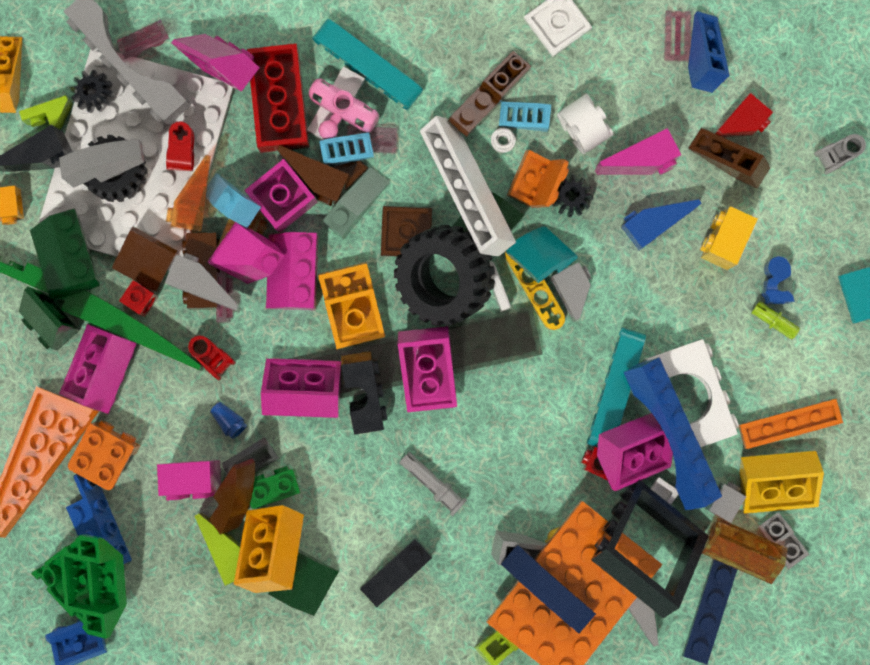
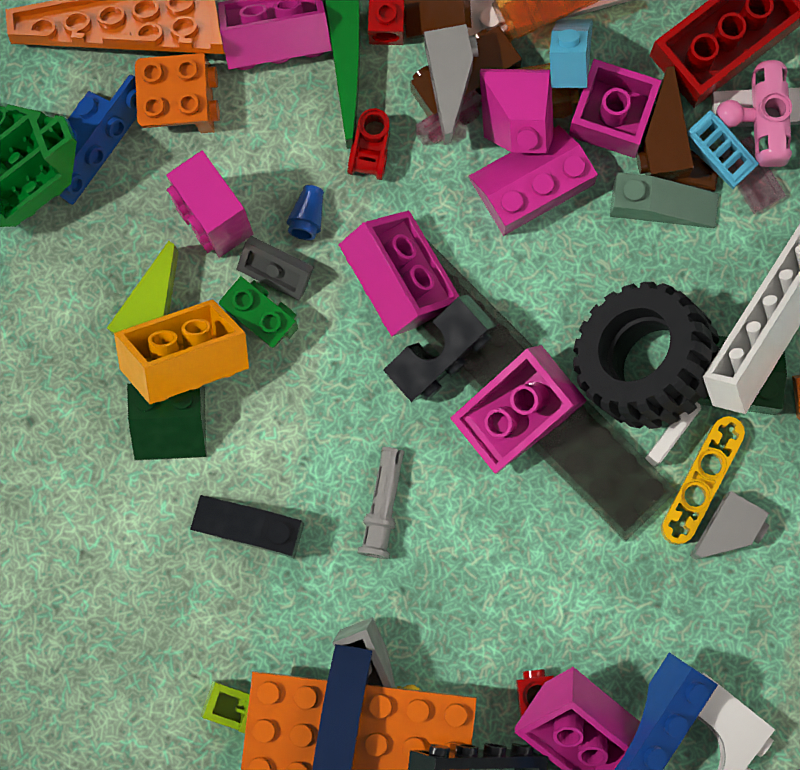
camera: 65 degrees right, 5 degrees down
reddish brown slope [209,459,255,535] -> none
light orange slope [318,262,385,349] -> none
reddish brown tile [381,206,432,257] -> none
teal slope [506,226,578,284] -> none
teal beam [587,327,646,448] -> none

